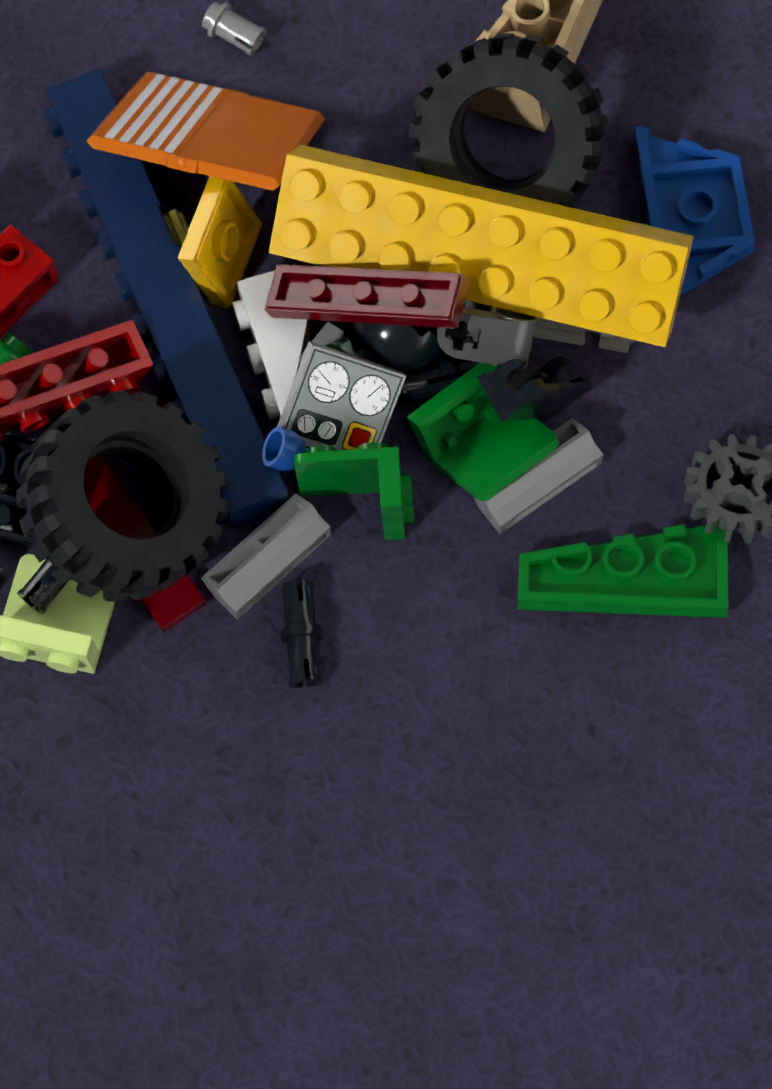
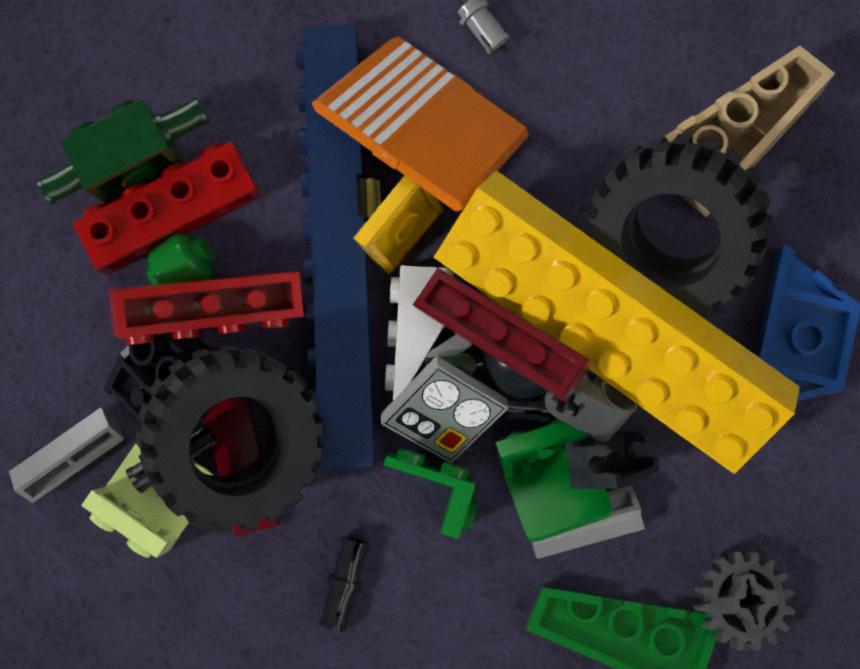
camera: 15 degrees right, 15 degrees up
light grey piece [201,493,331,620] -> none
blue hinge [262,427,306,471] -> none

